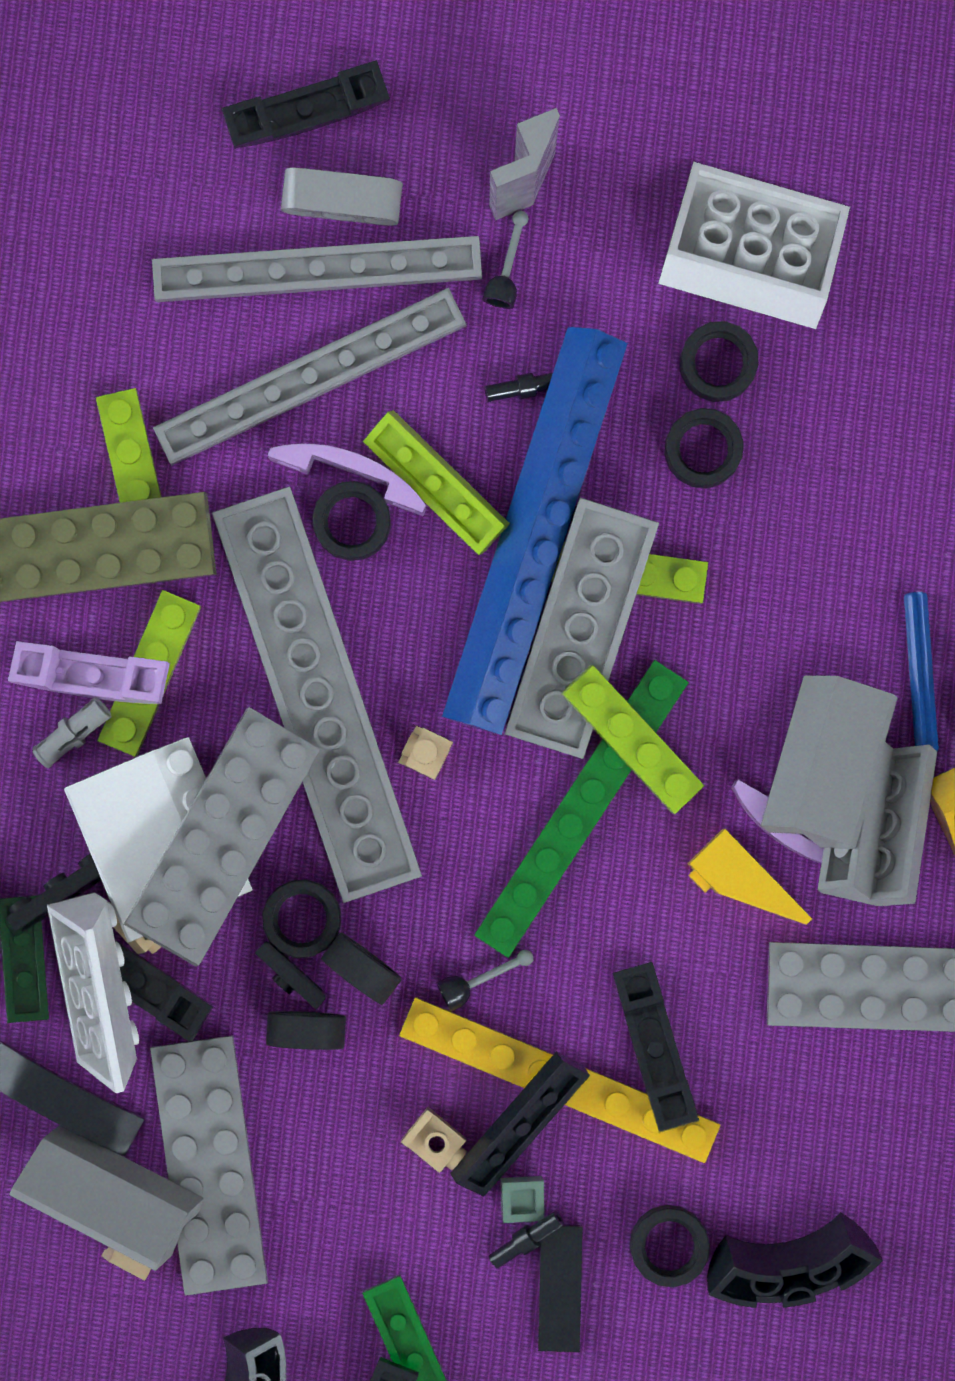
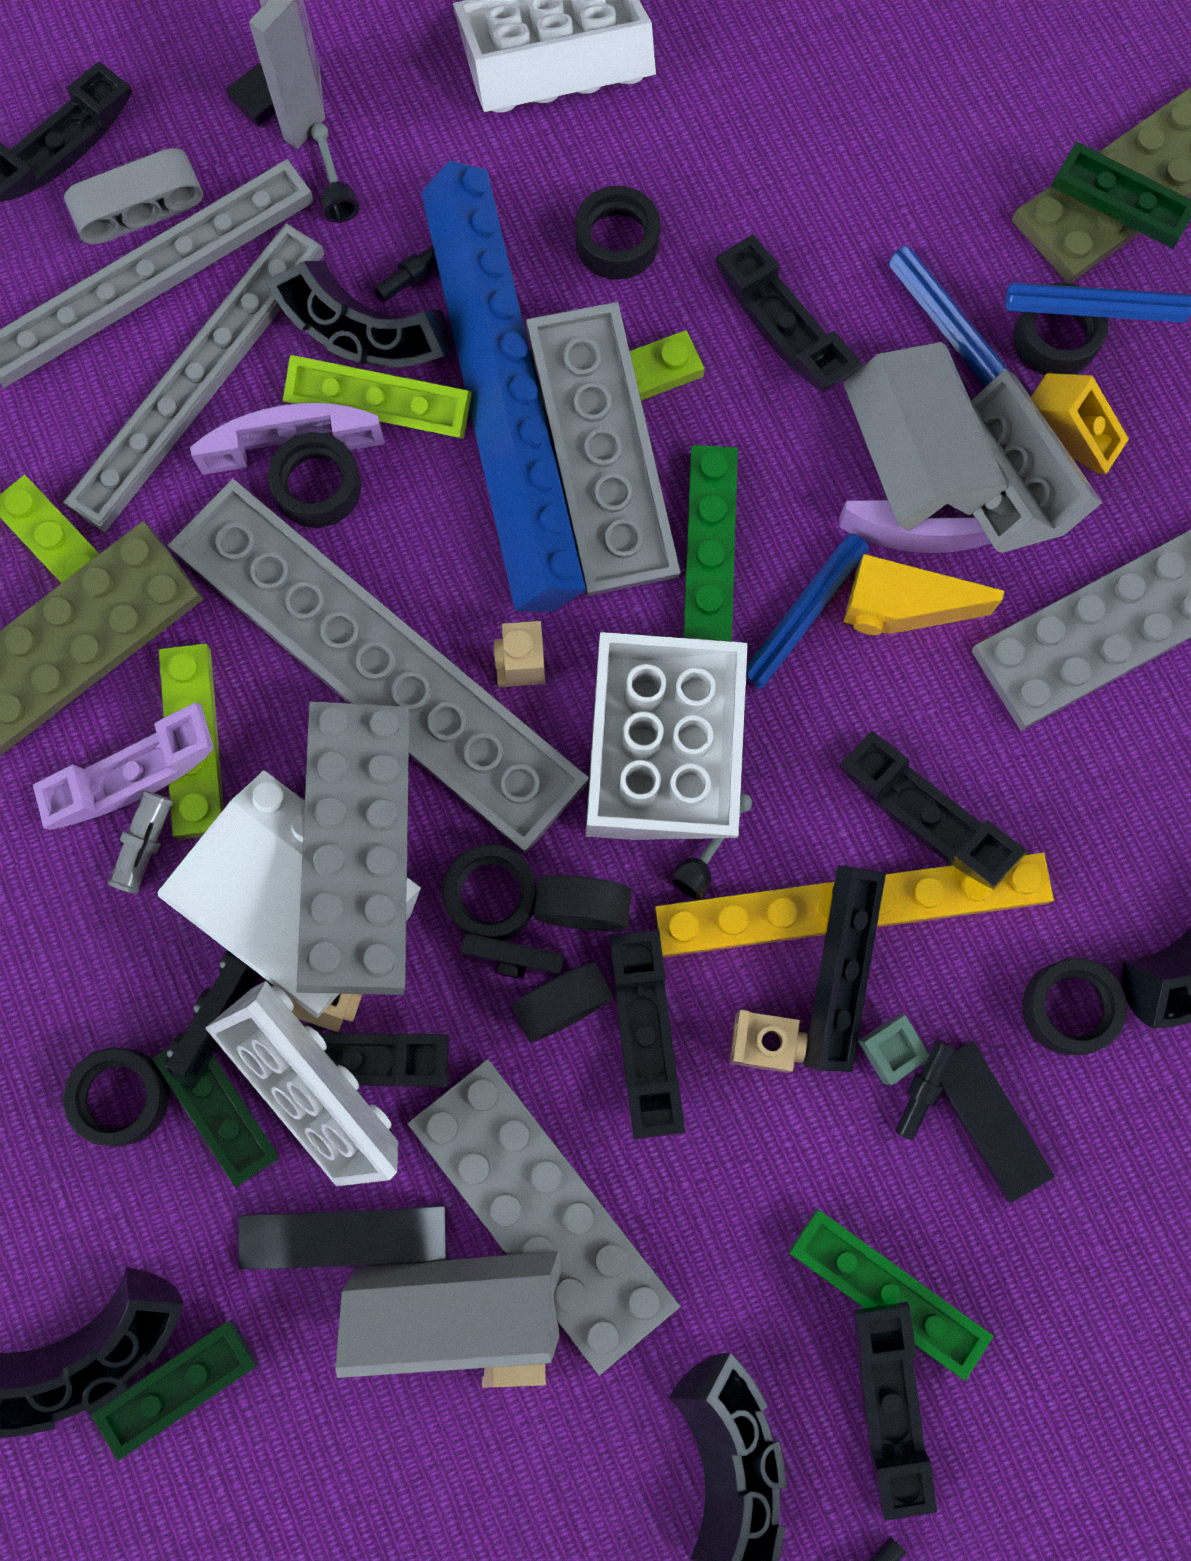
camera: 30 degrees left, 10 degrees down
lime plate [561,665,704,814] -> none
black tyre [679,321,759,402] -> none
none -> black tile [226,63,276,127]
none -> black brick [266,261,450,368]
none -> white slope [586,632,748,840]
none -> black slope [609,930,685,1140]
none -> black slope [716,234,862,392]
none -> blue axle [746,533,869,689]

